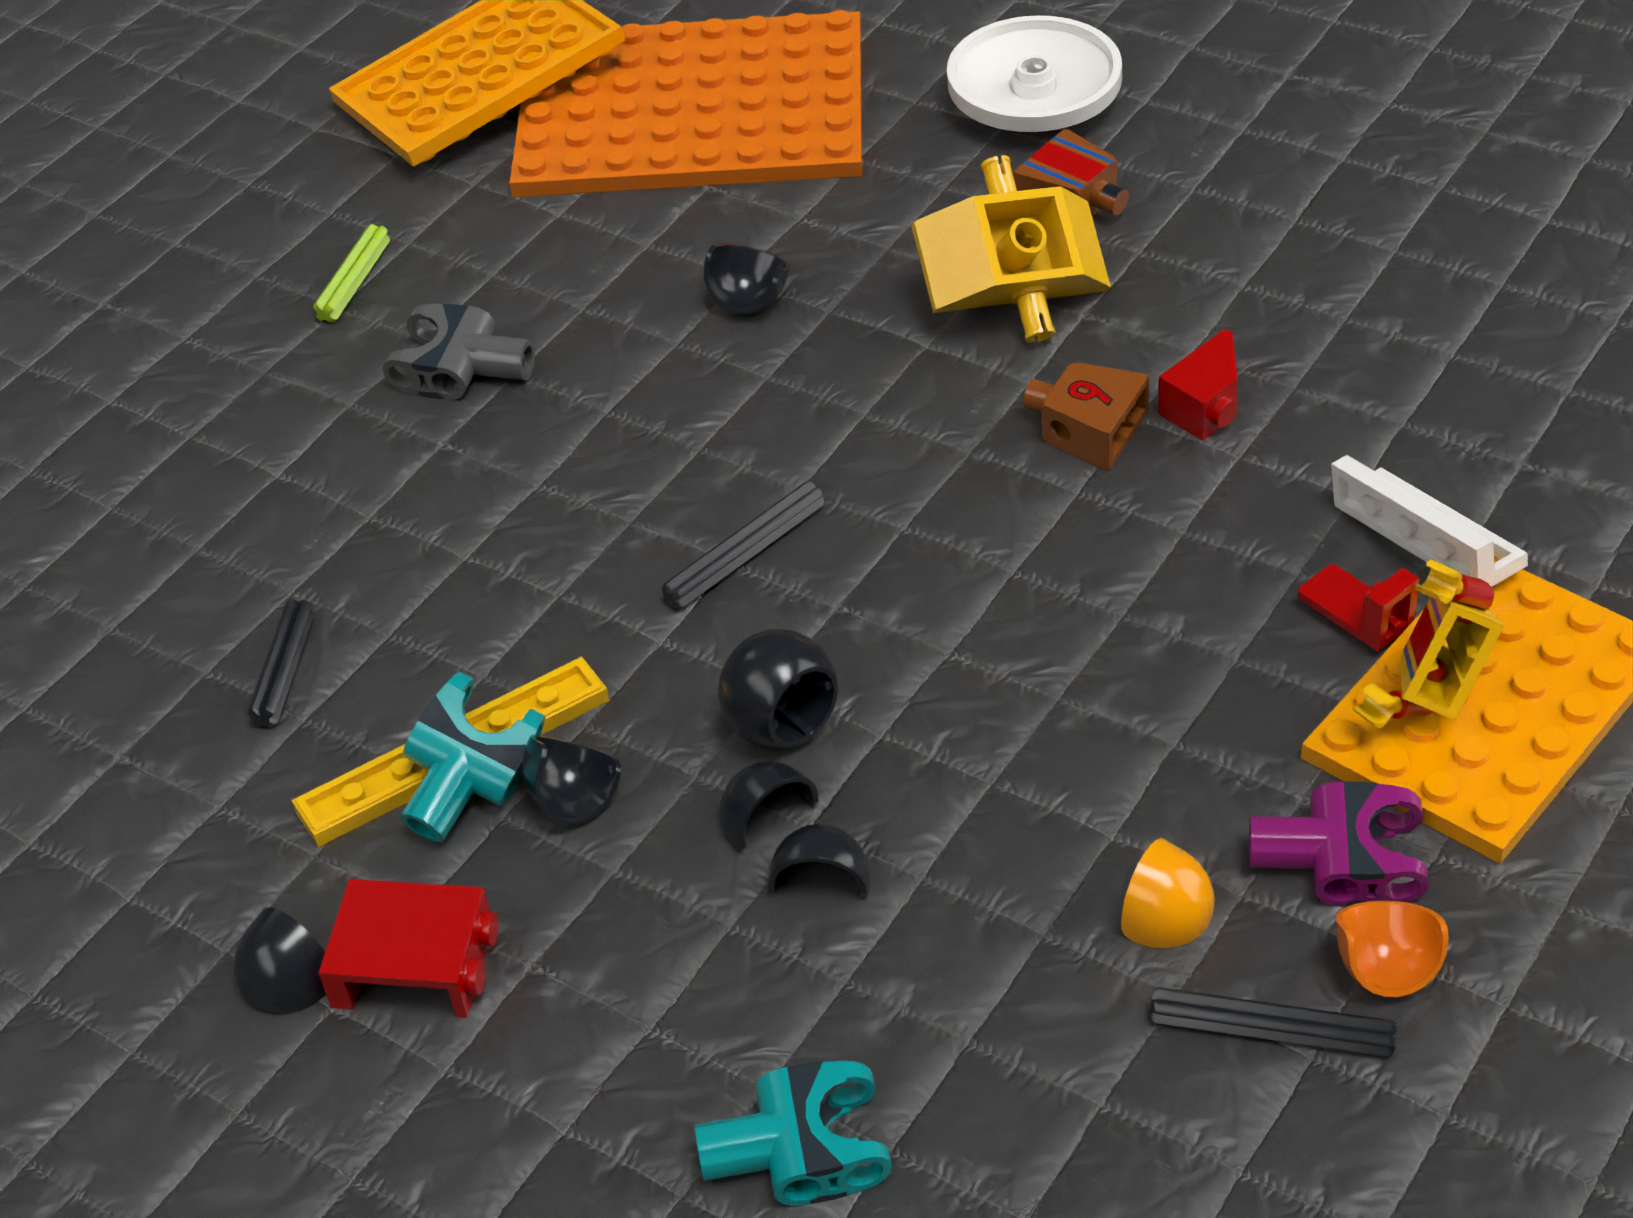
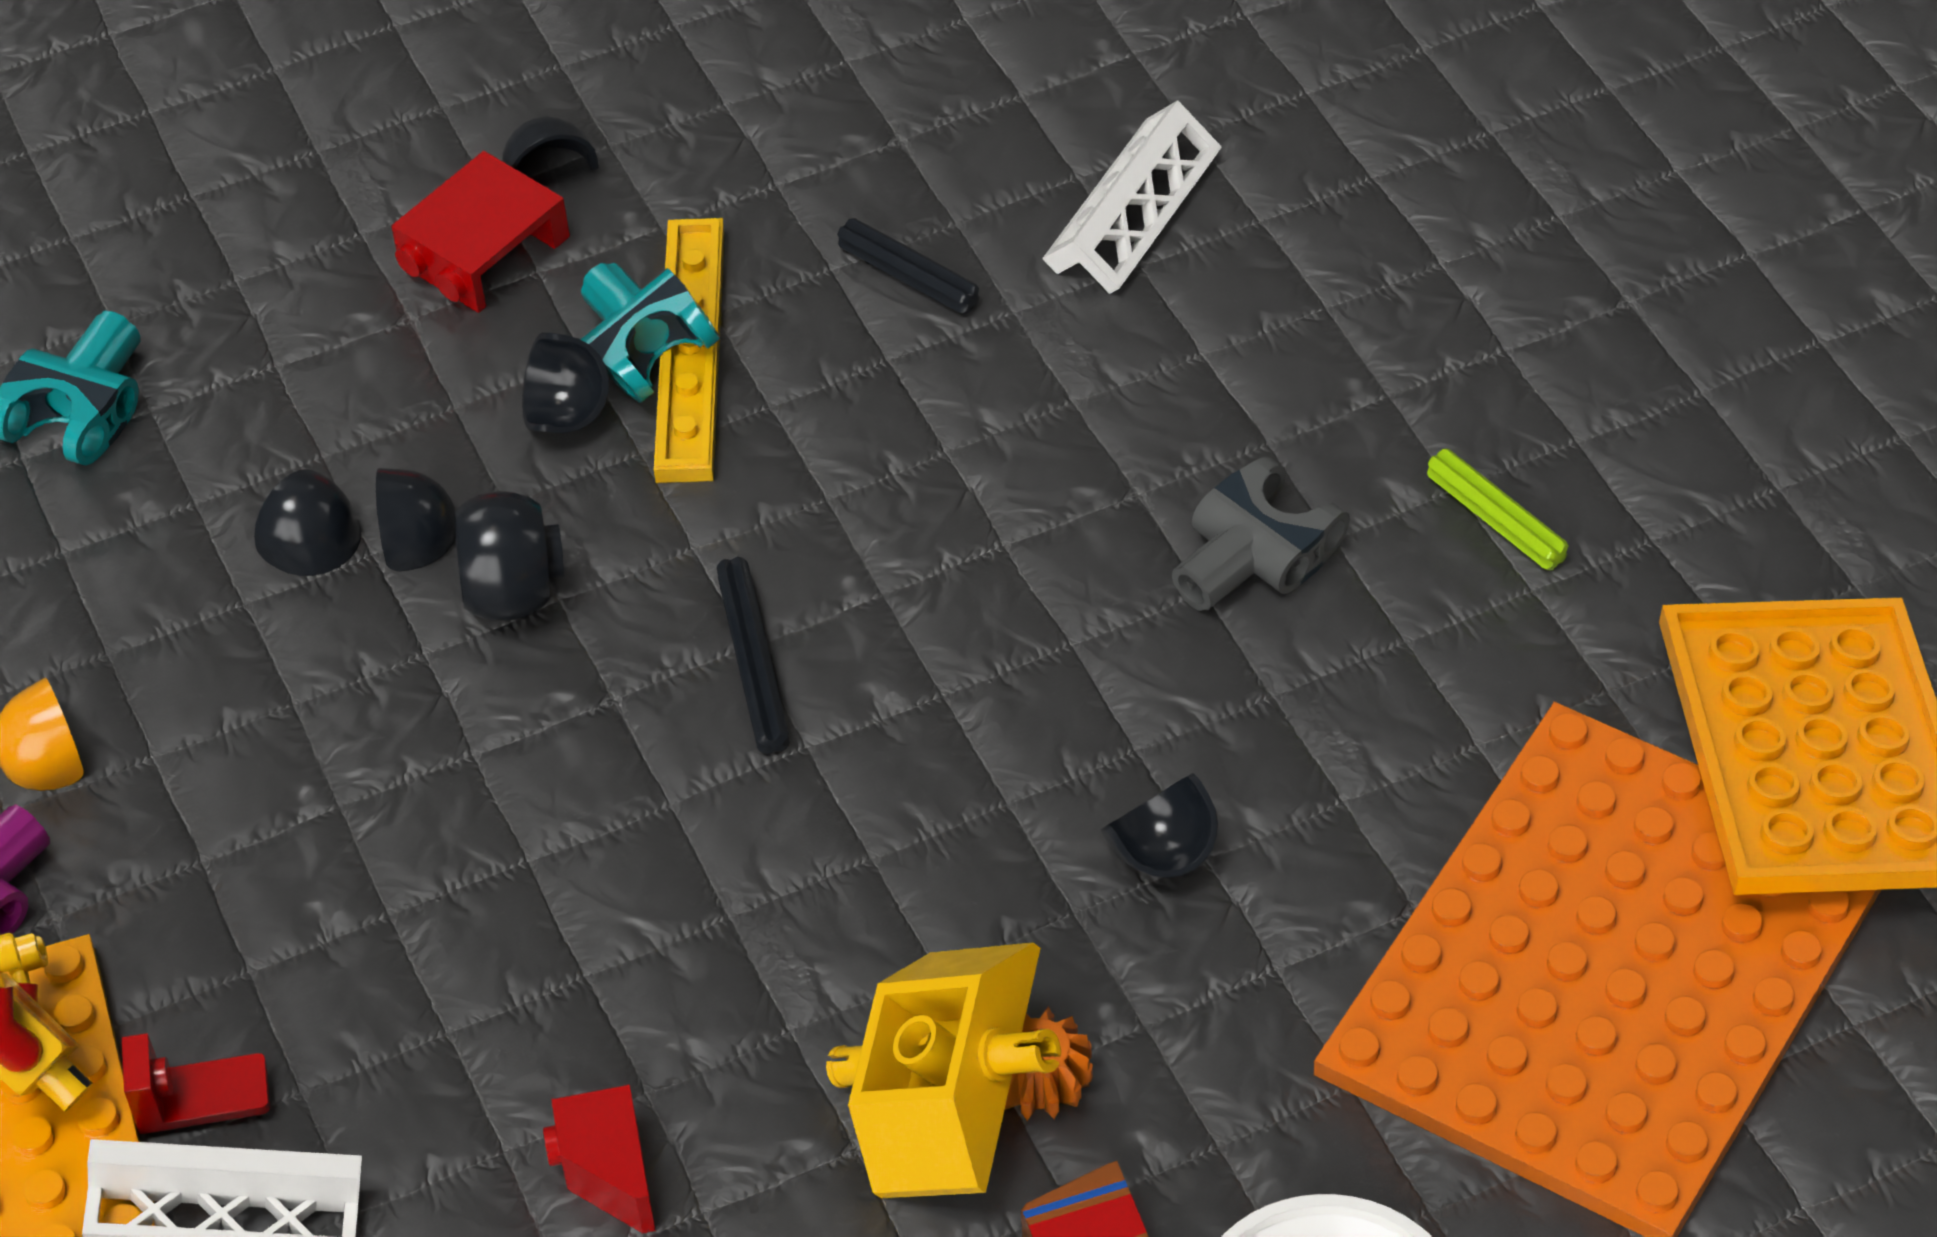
camera: 120 degrees right, 5 degrees up
dark orange torso [1023,362,1149,471] -> none
none -> white fence [1042,100,1222,294]

